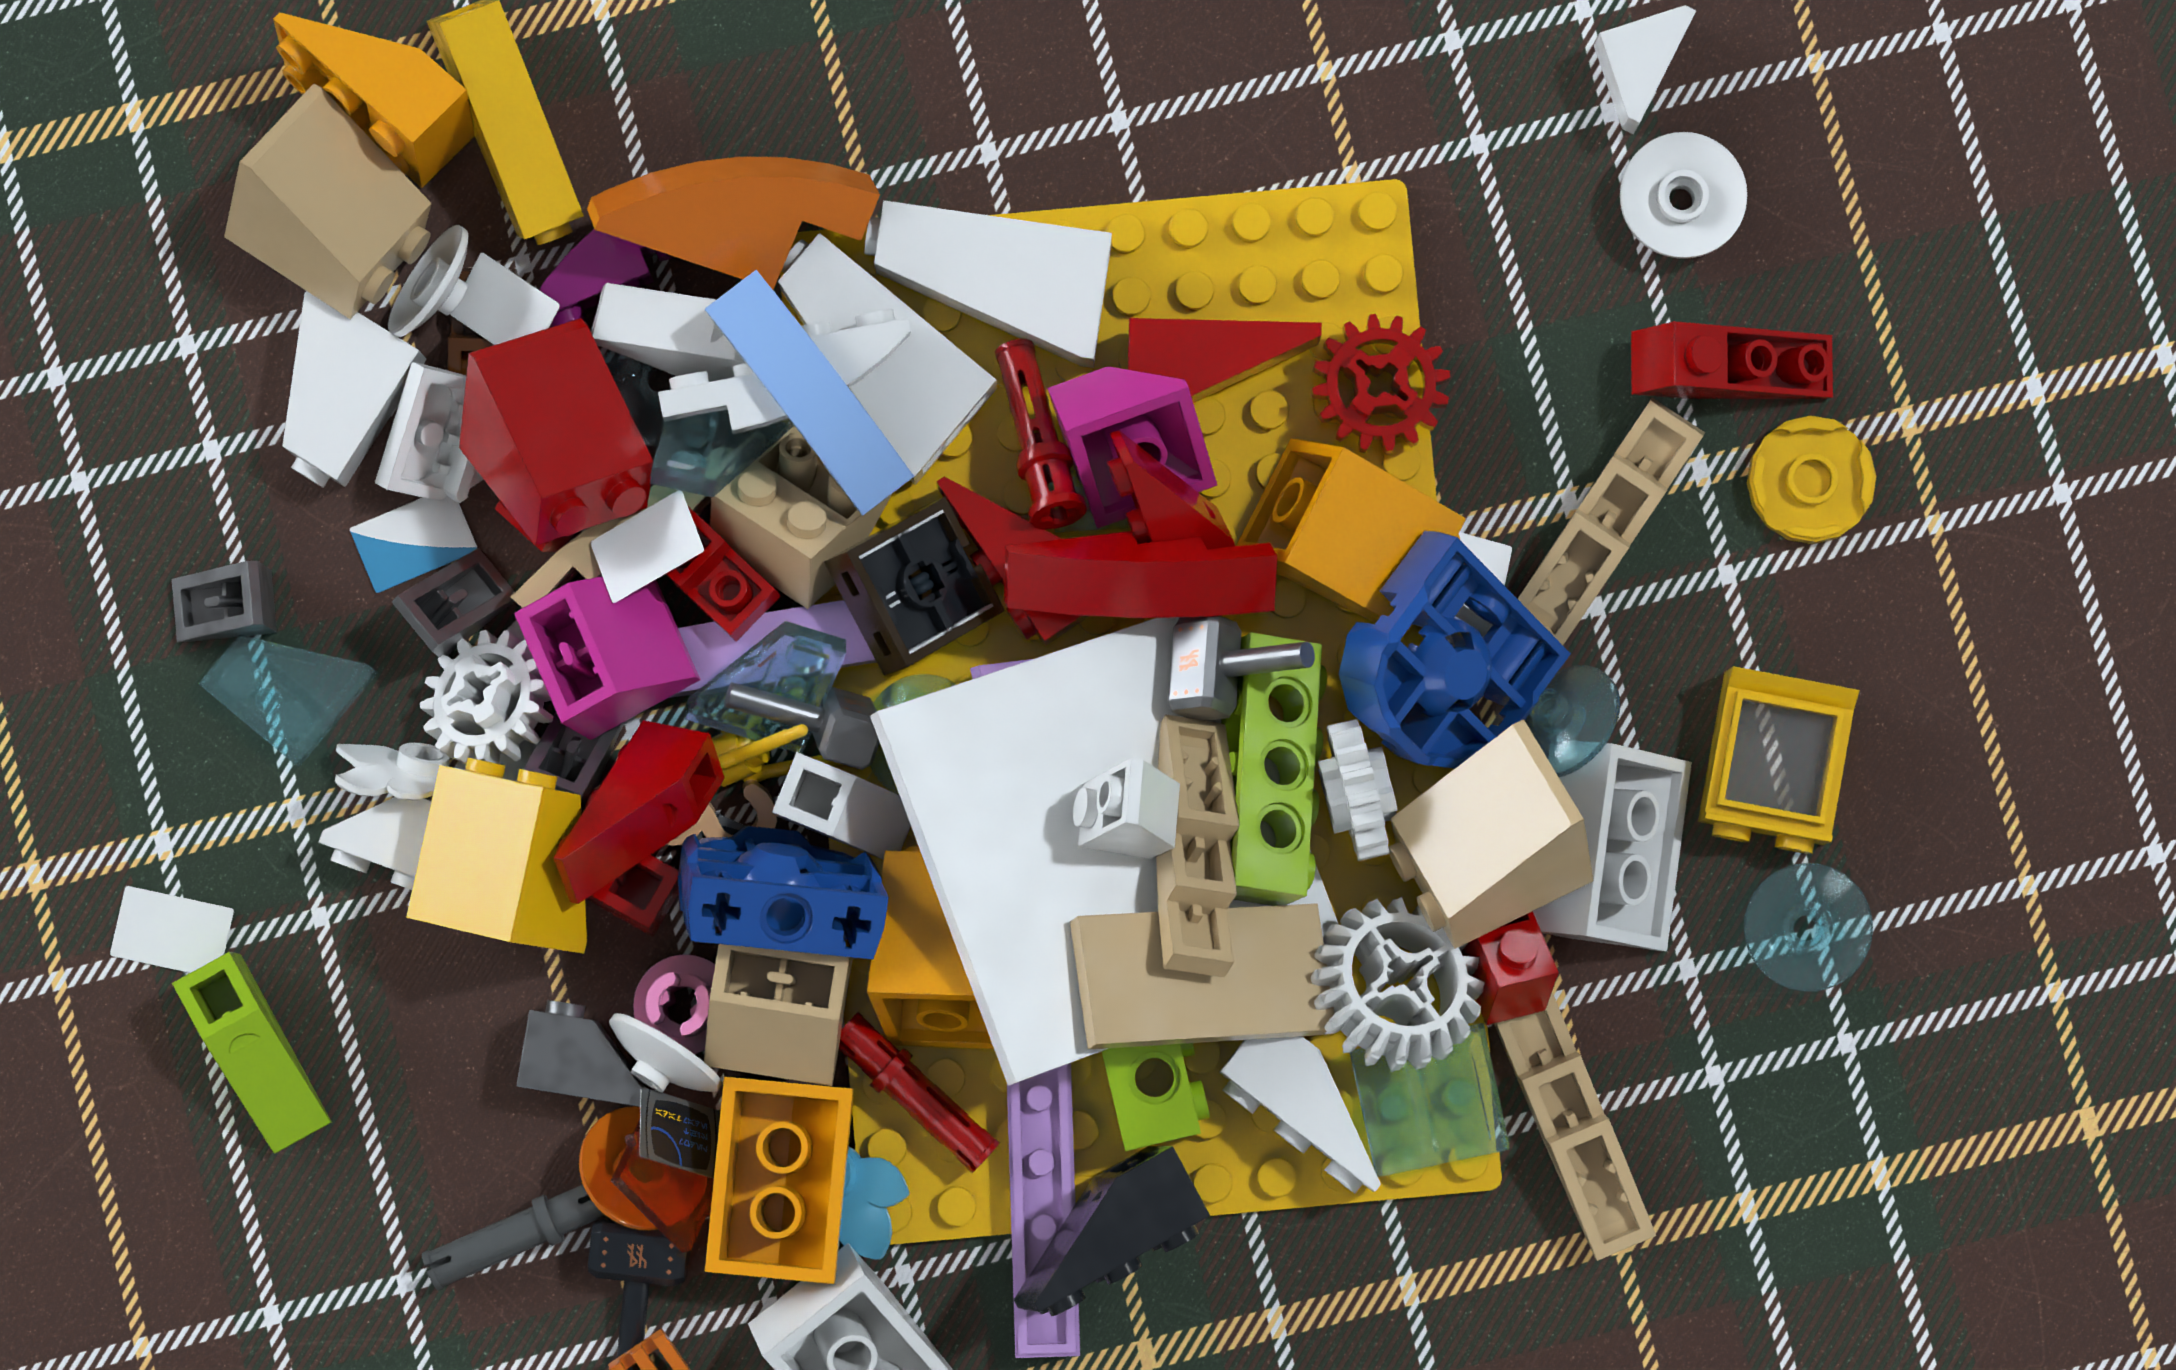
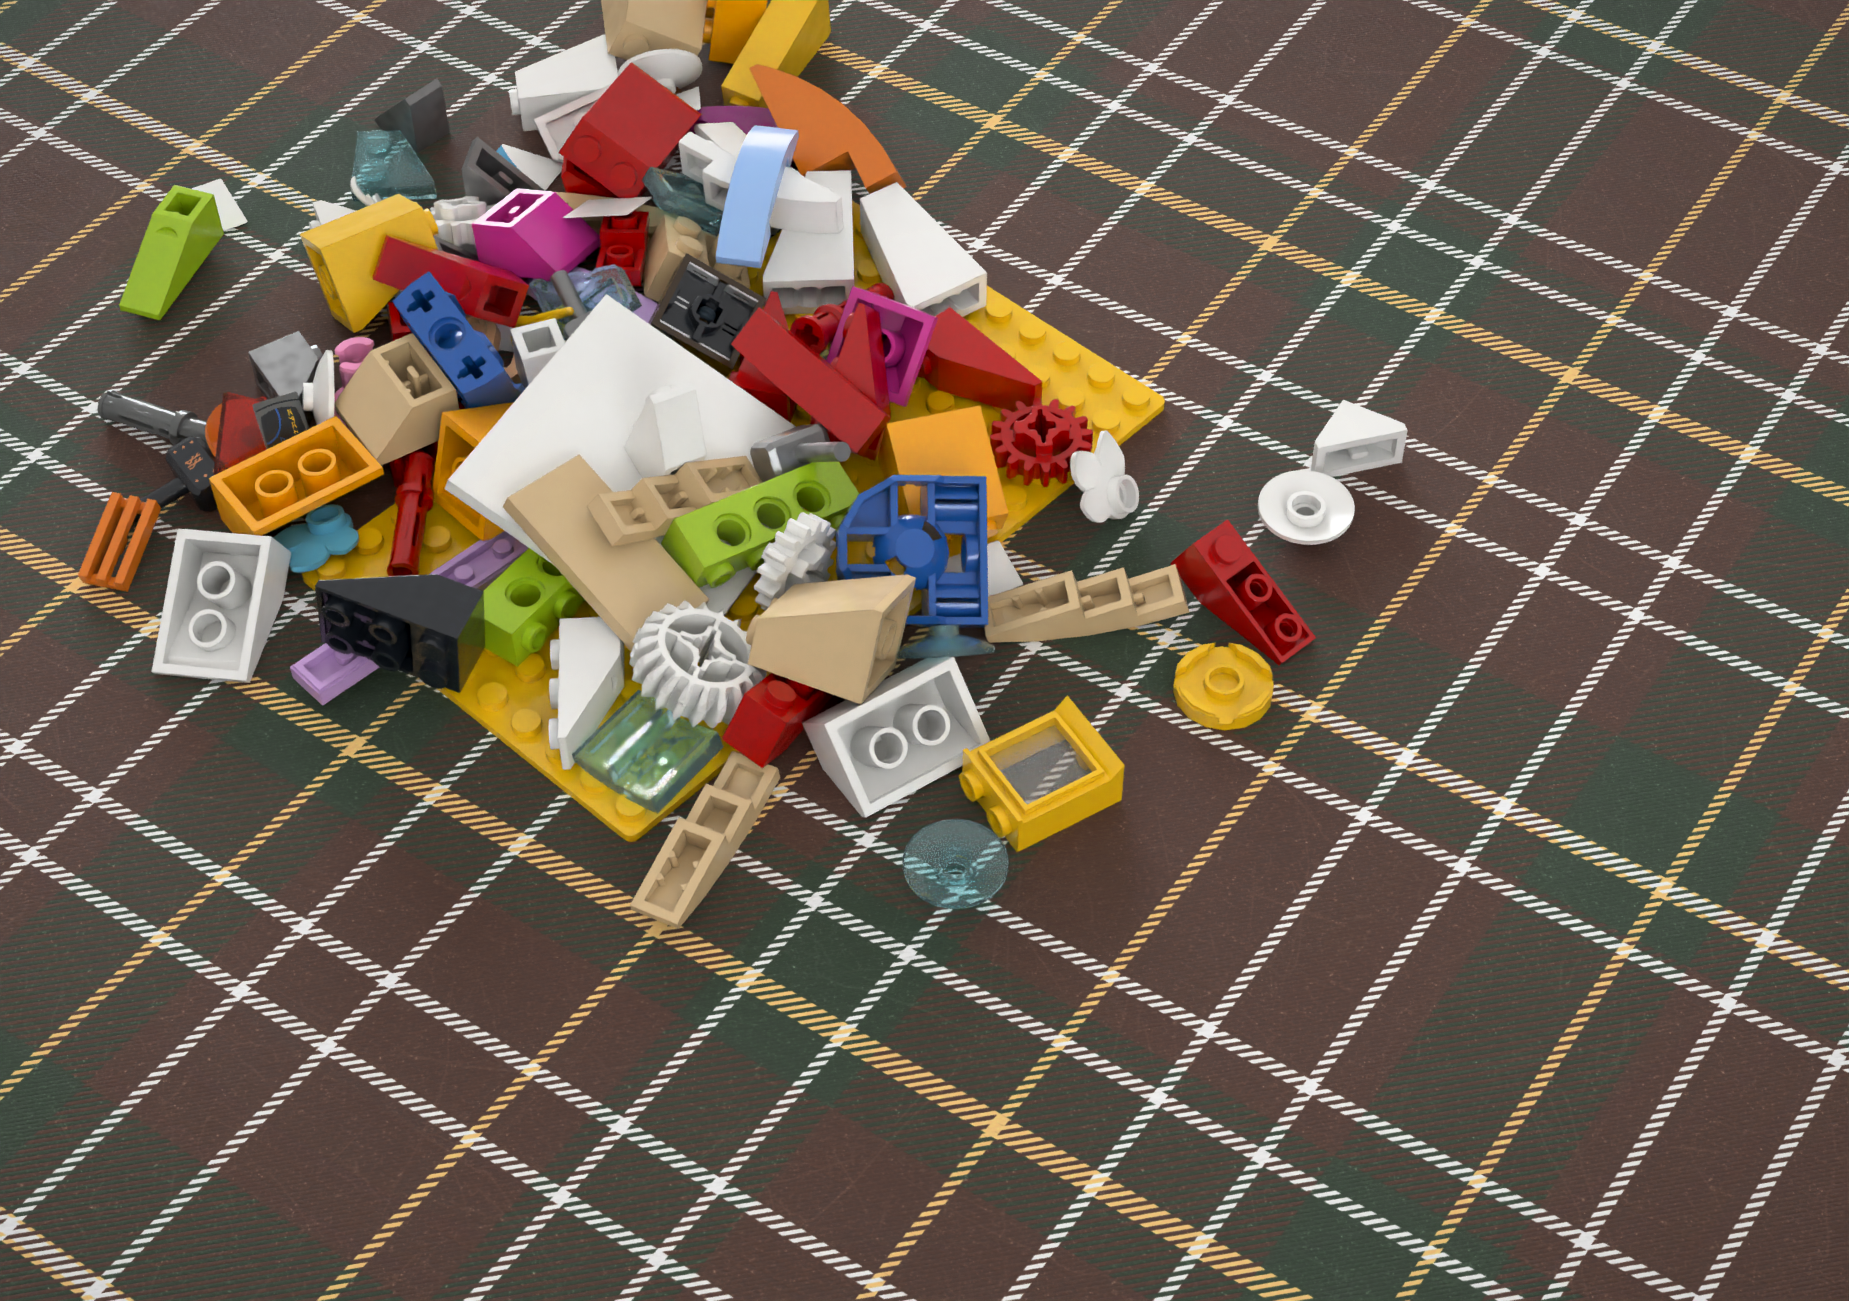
camera: 50 degrees right, 35 degrees down
none -> white plate [1070,430,1139,523]

